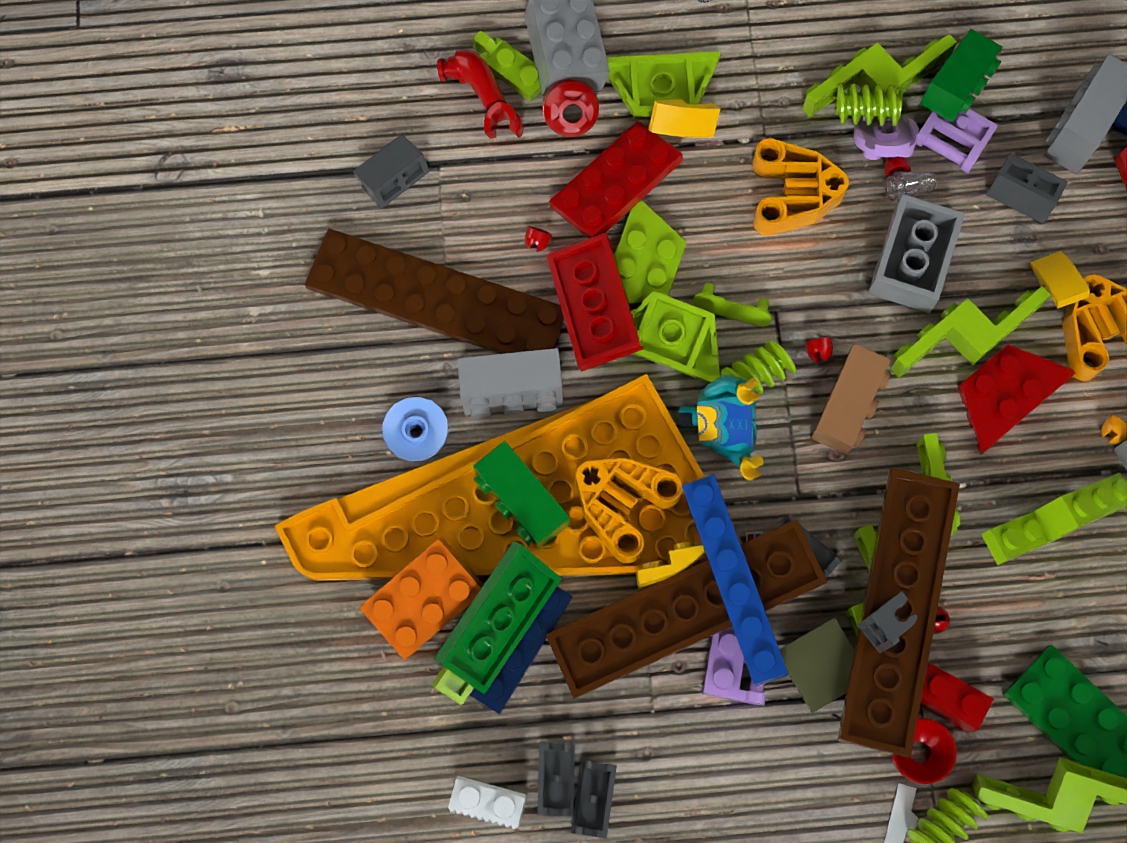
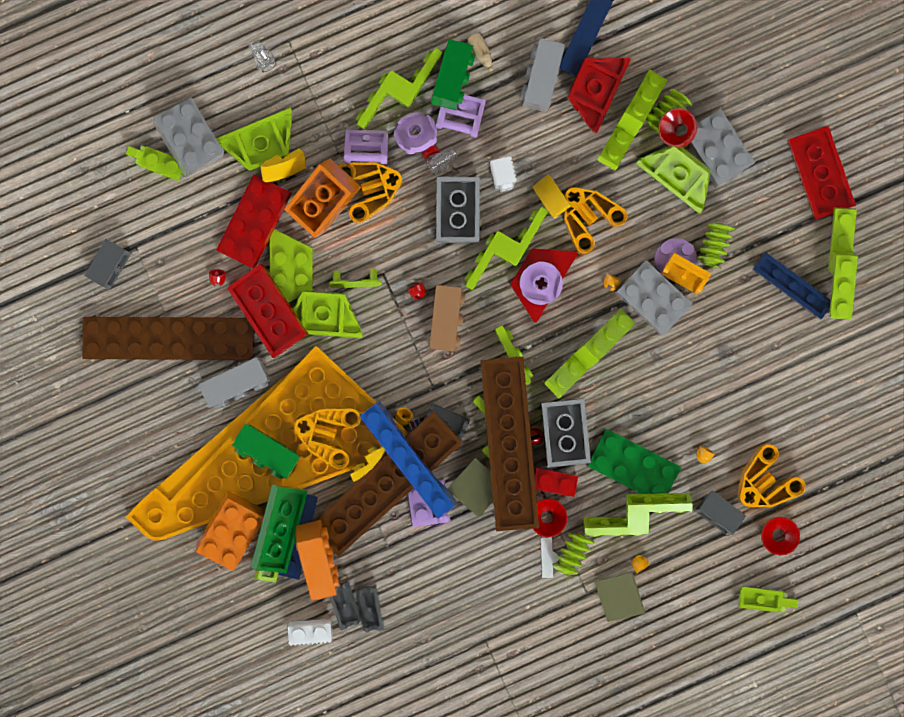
camera: 20 degrees left, 15 degrees up
light blue dish [382,397,448,461] -> none
red piece [437,49,524,139] -> none
red piece [542,79,599,137] -> none
torso [679,375,764,480] -> none
lime piece [721,340,797,394] -> none
lime piece [835,83,903,127] -> none
dark grey hinge [857,591,917,654] -> none
dark grey hinge [986,153,1068,224] -> none
none -> orange brick [284,158,361,238]
none -> orange brick [296,520,340,601]
none -> lavender plate [344,130,388,164]
none -> light orange hinge [395,407,413,426]
none -> tan piece [468,33,493,71]
none -> white brick [490,156,517,192]
none -> lavender plate [520,262,563,305]
none -> light grey brick [540,398,591,467]

